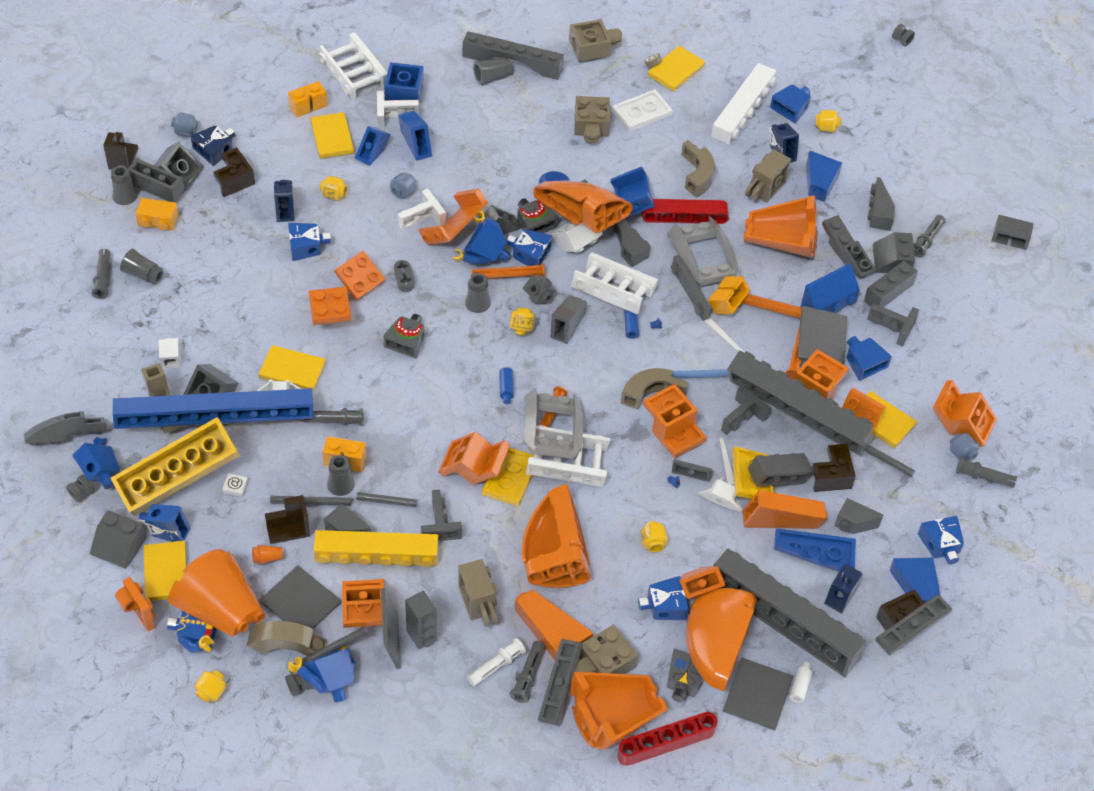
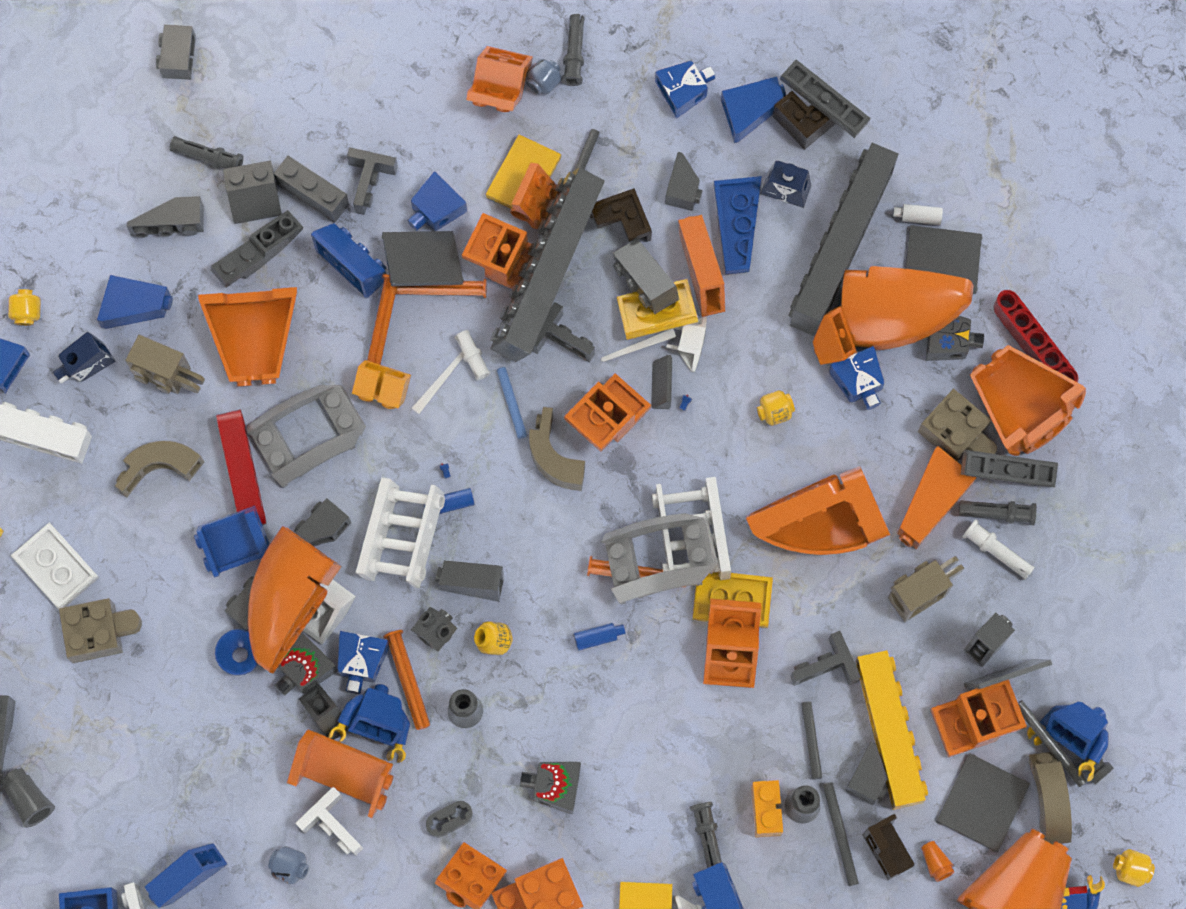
camera: 100 degrees left, 20 degrees up
dark grey plate [671,255,711,321] -> none
none -> white pin [455,330,490,380]

